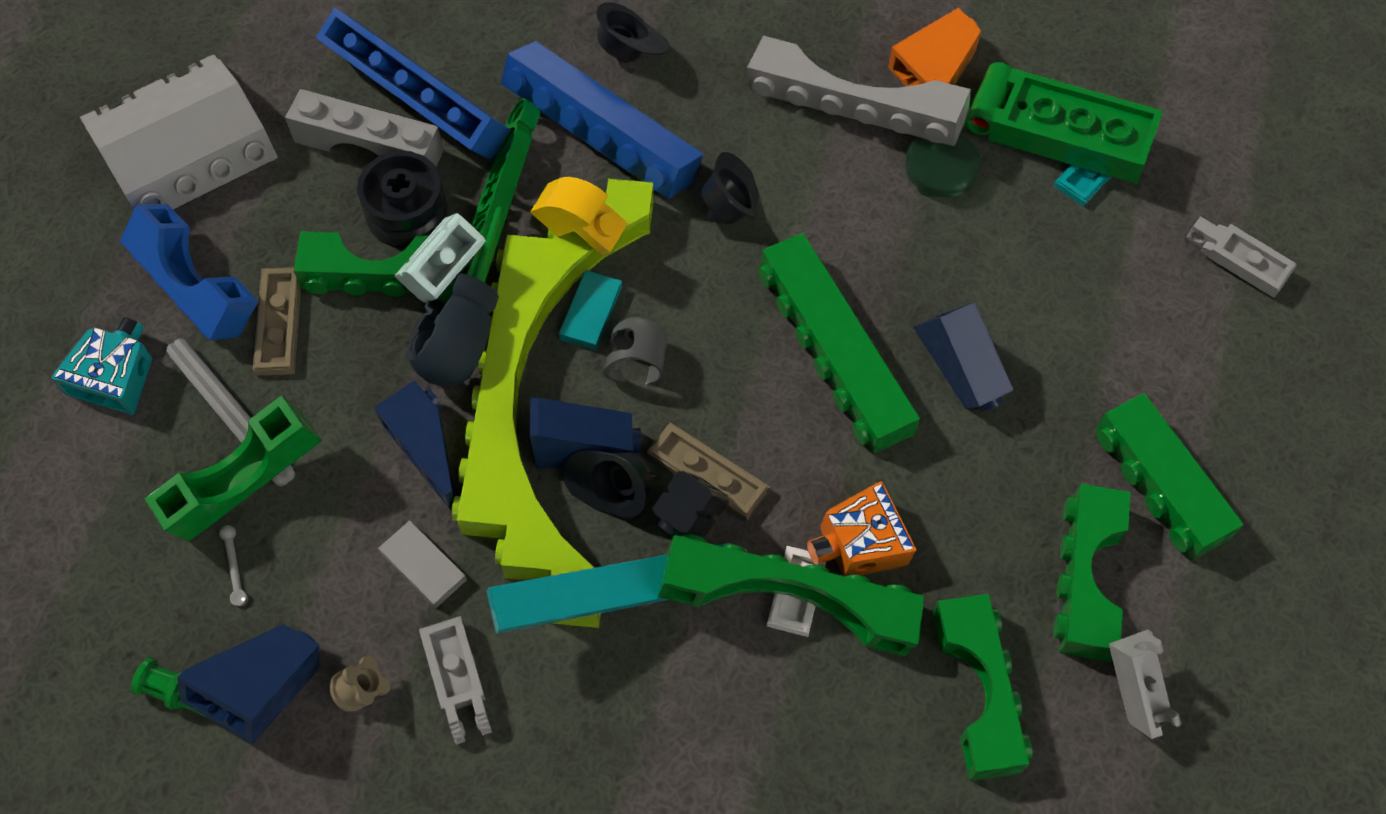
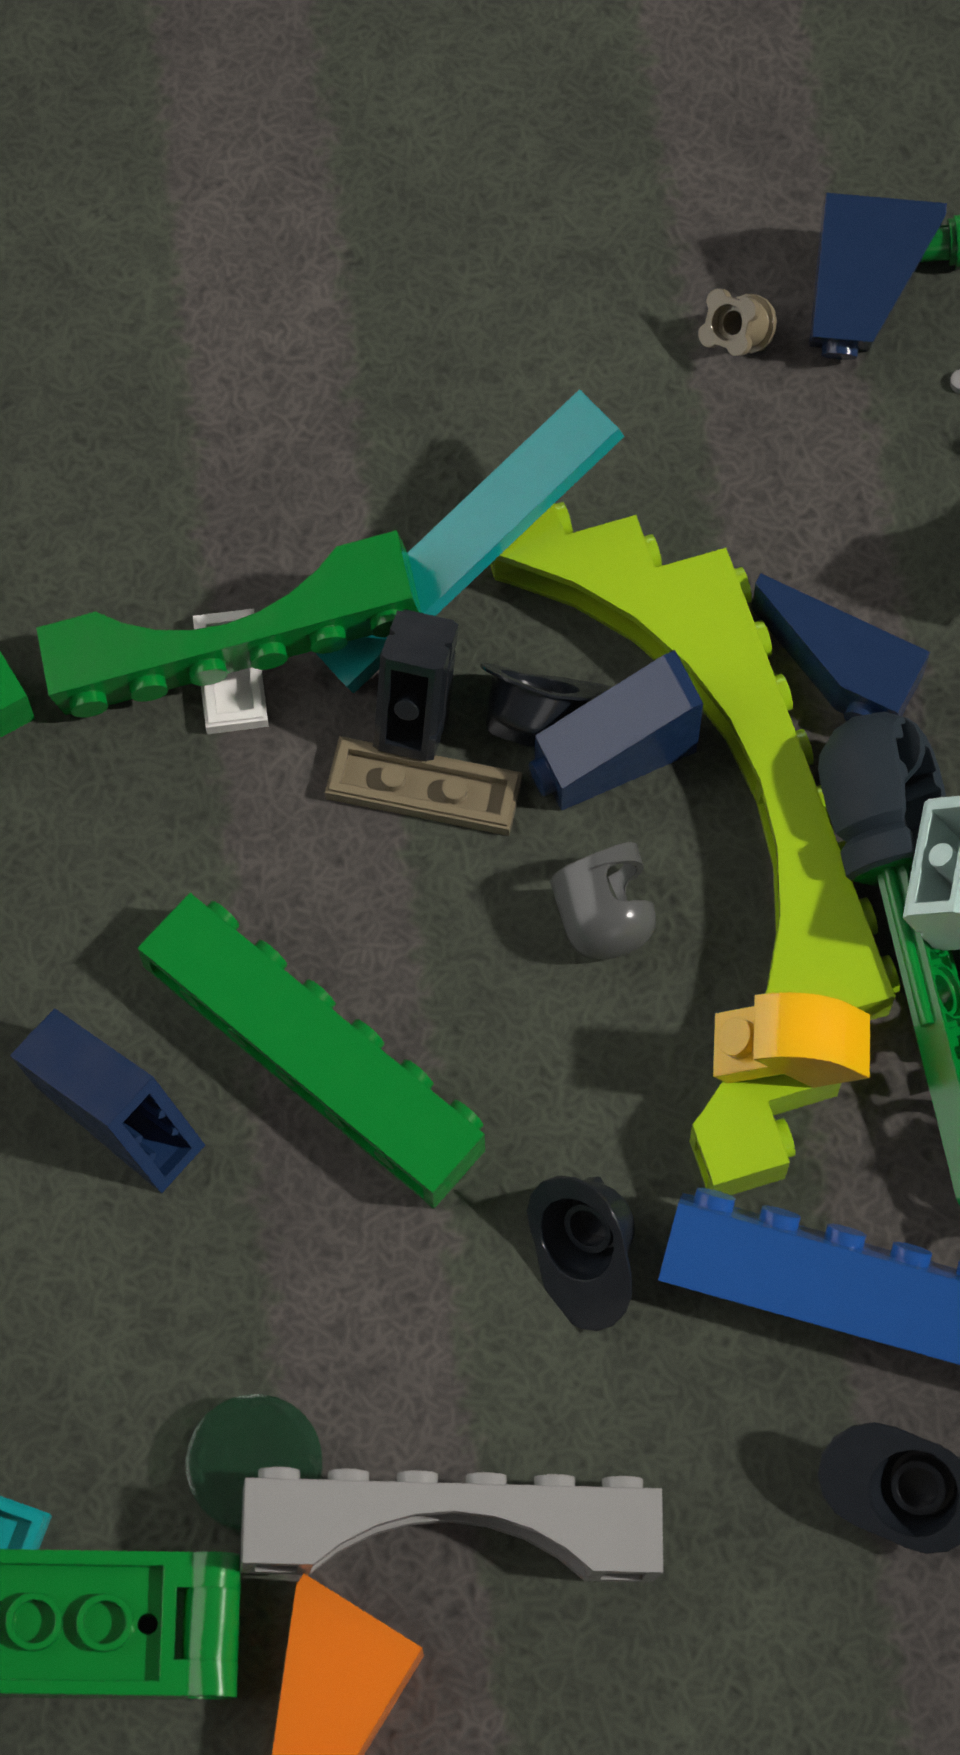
camera: 160 degrees right, 5 degrees up
light grey tile [378,520,467,609] -> none
light grey hinge [419,616,492,744] -> none
teal tile [559,270,622,351] -> none
torso [807,481,916,577] -> none

